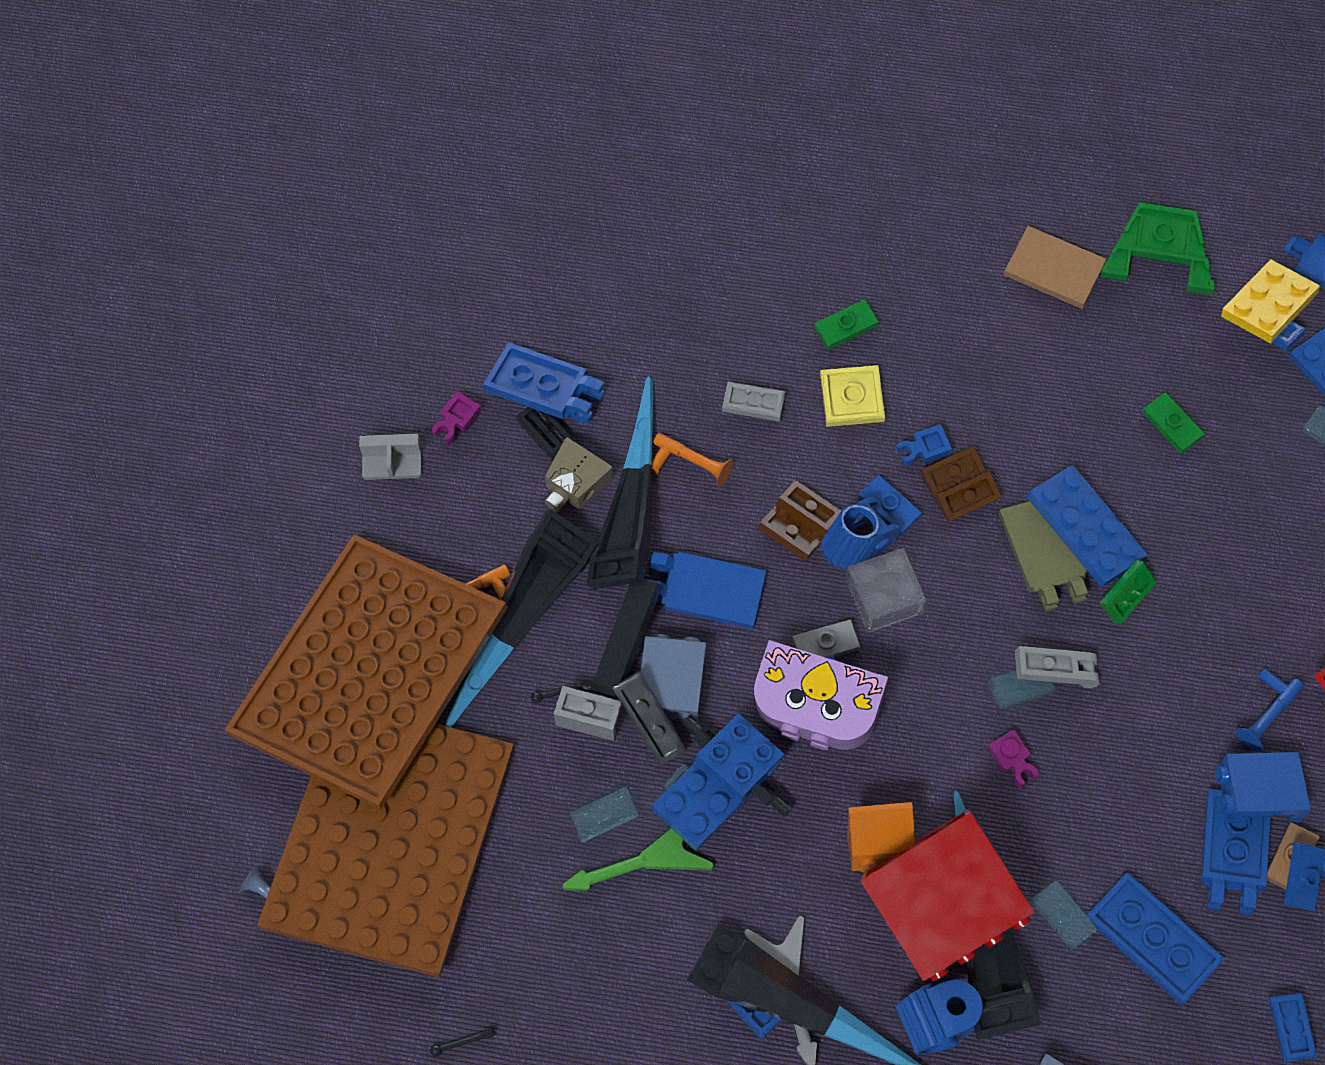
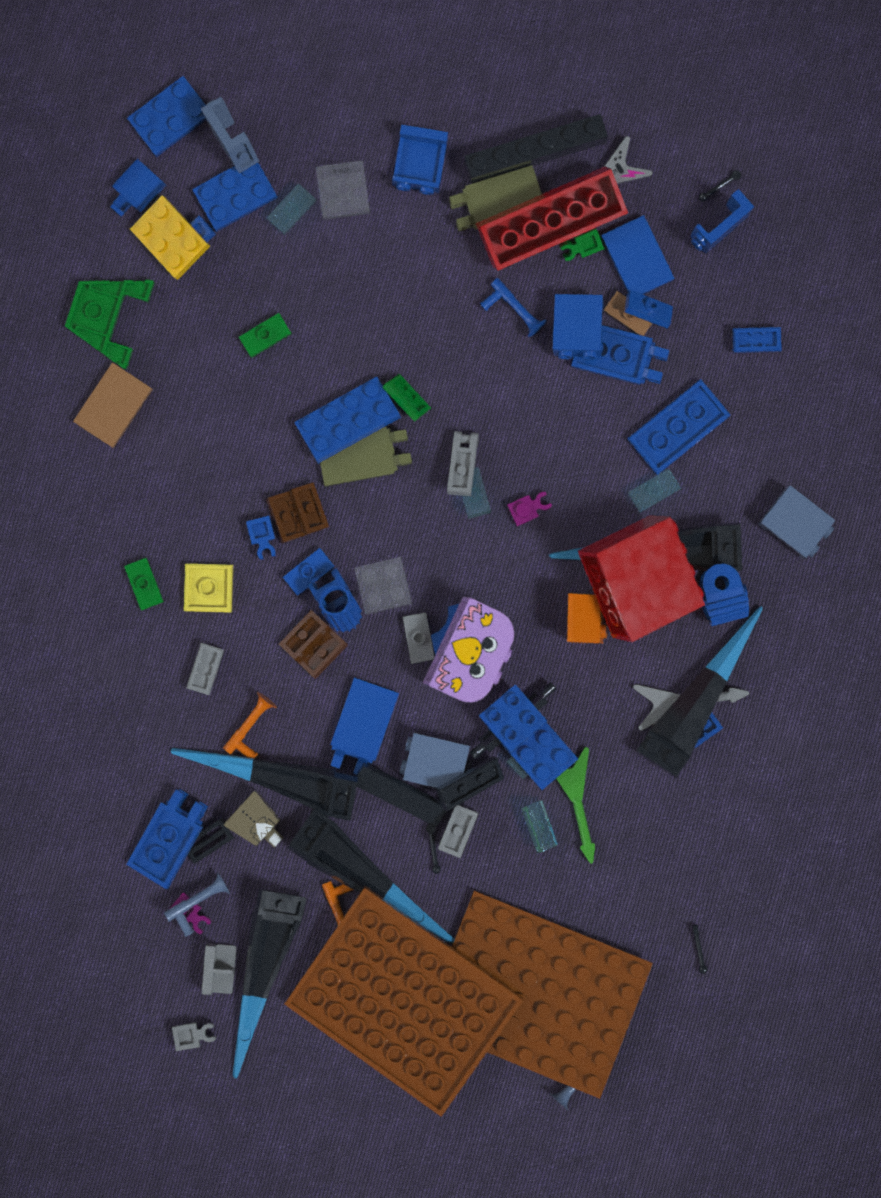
camera: 85 degrees left, 20 degrees up
none -> sand blue piece [164,872,230,937]
none -> light grey plate [172,1022,216,1051]
none -> black plate [233,889,306,1079]

